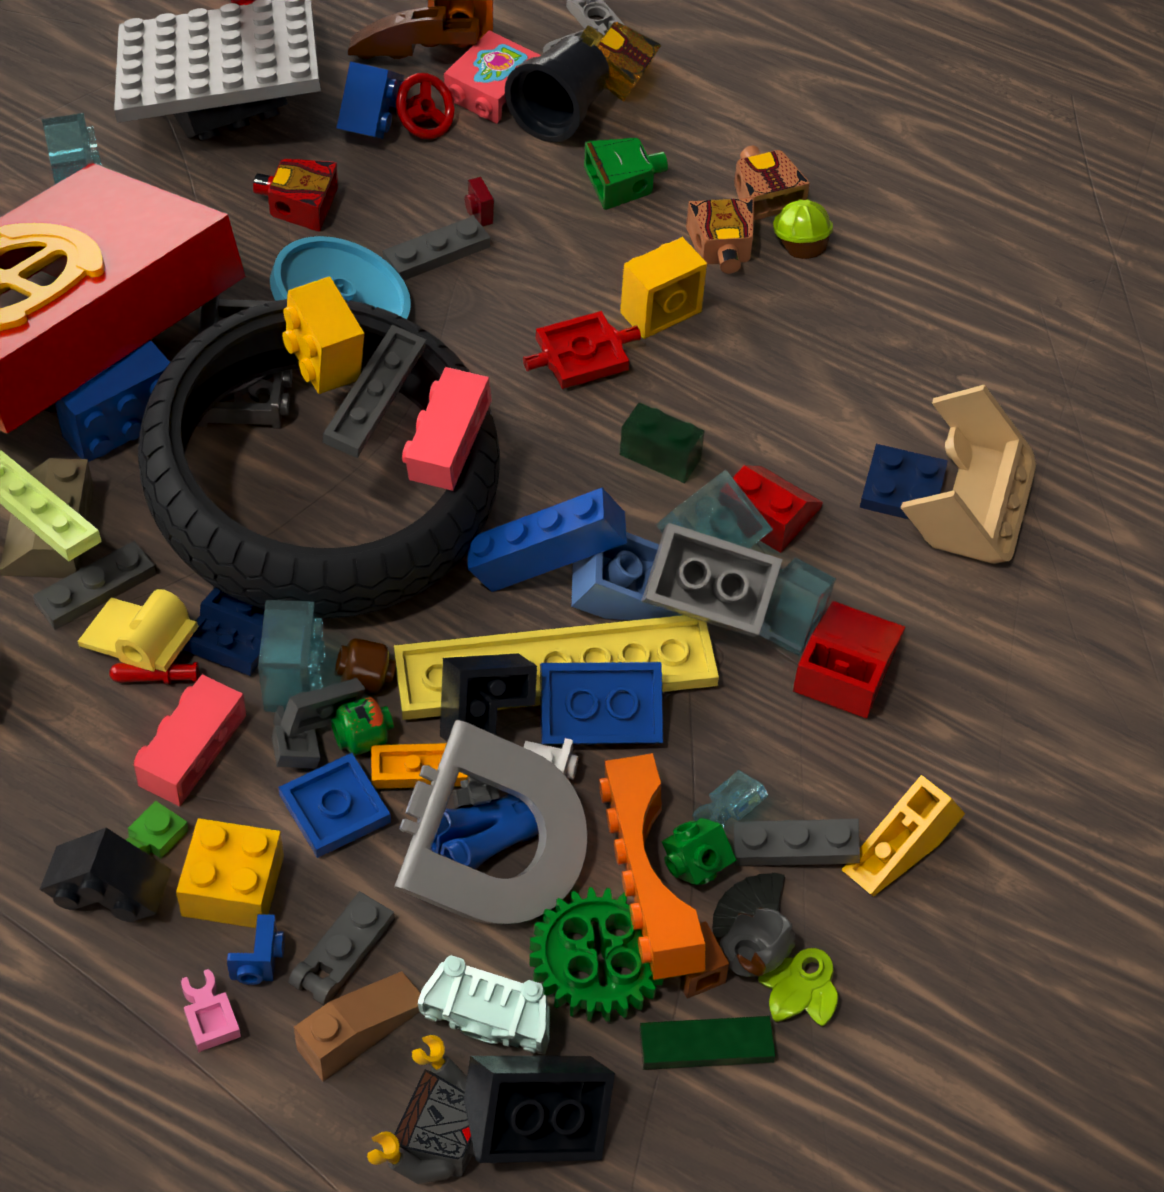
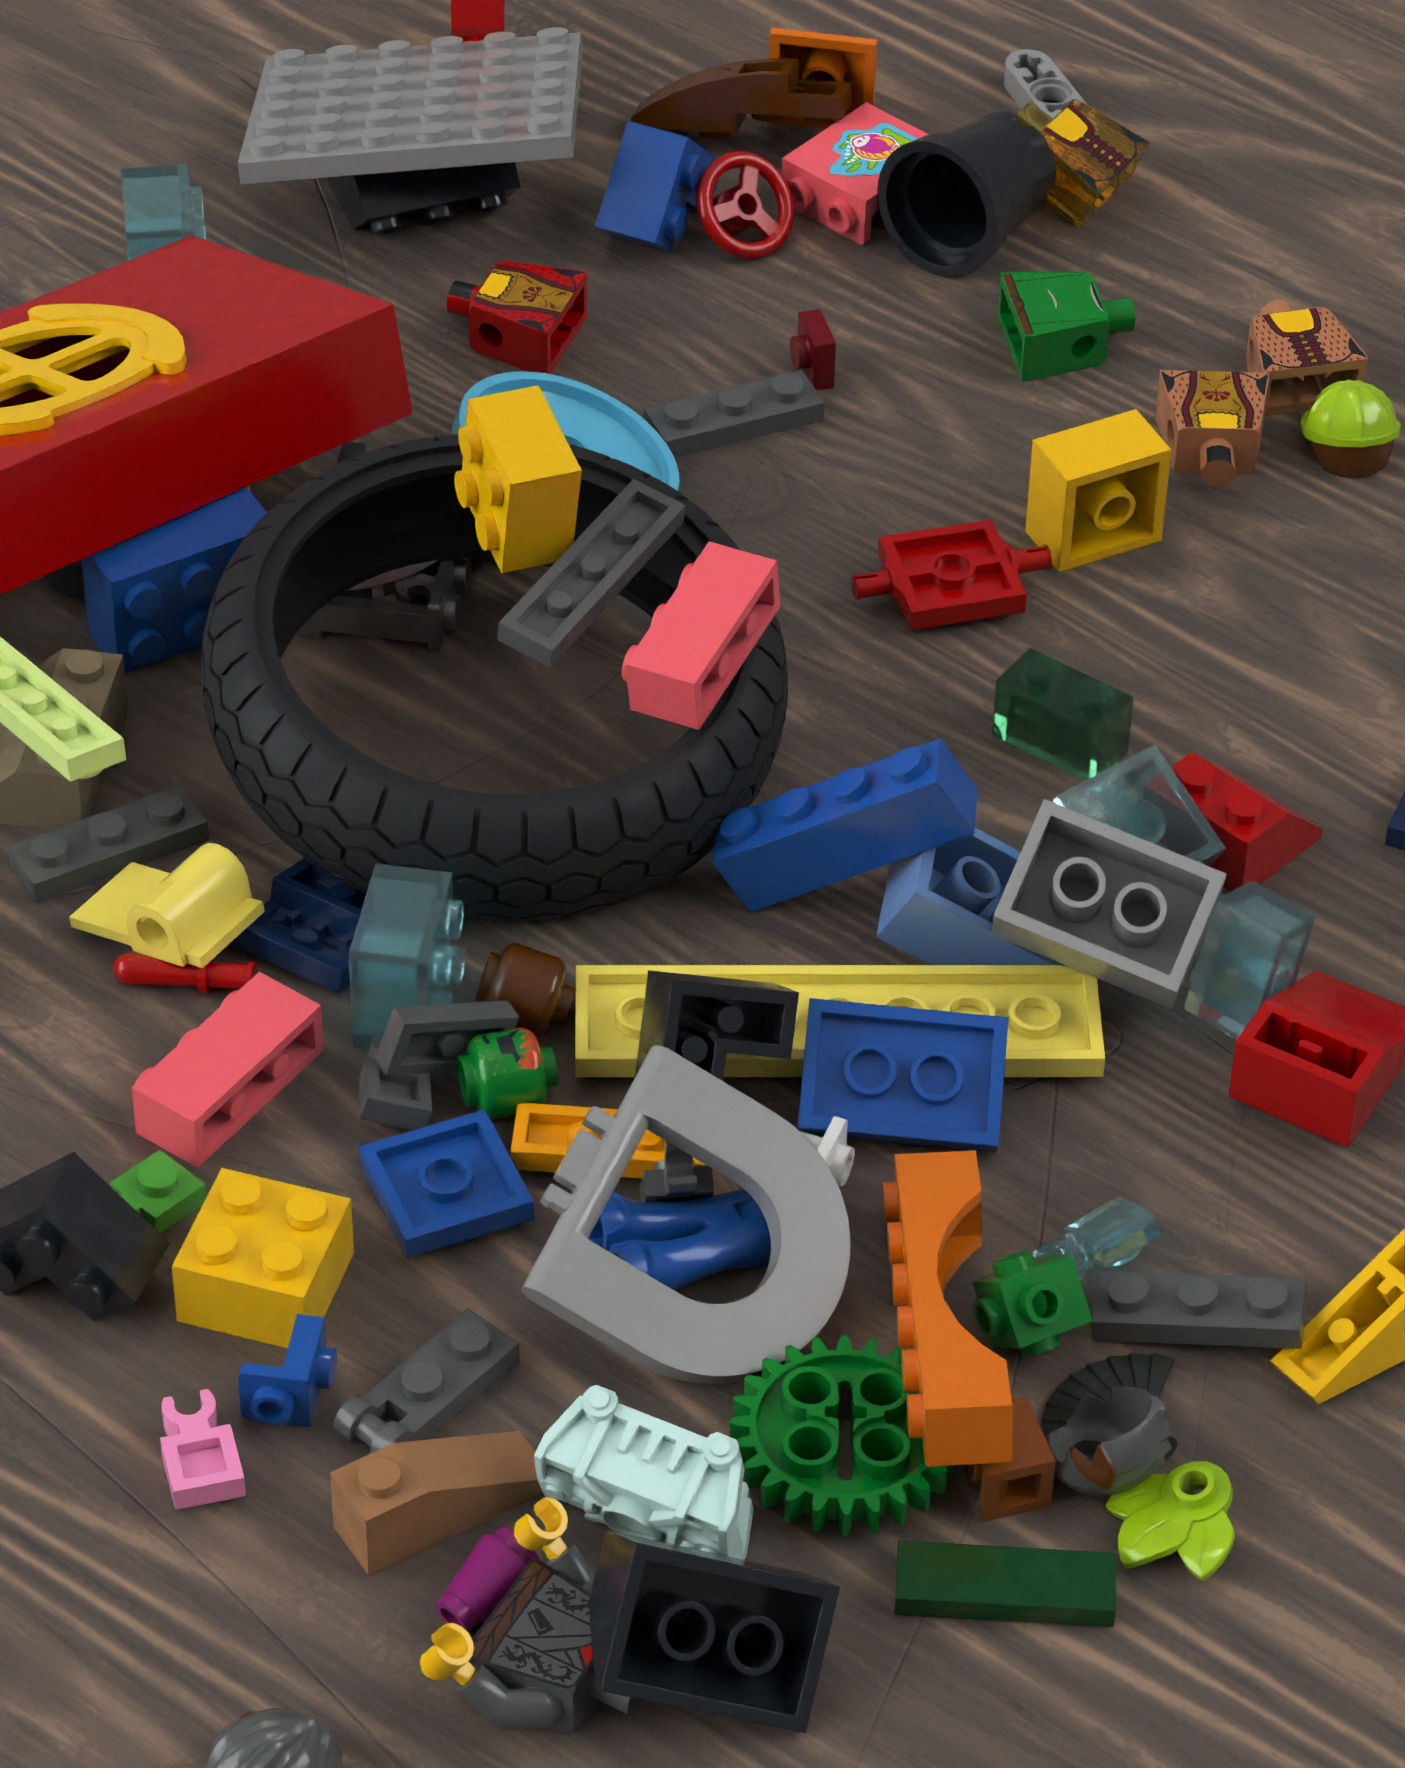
camera: 10 degrees right, 10 degrees down
none -> magenta cone [435,1527,540,1633]

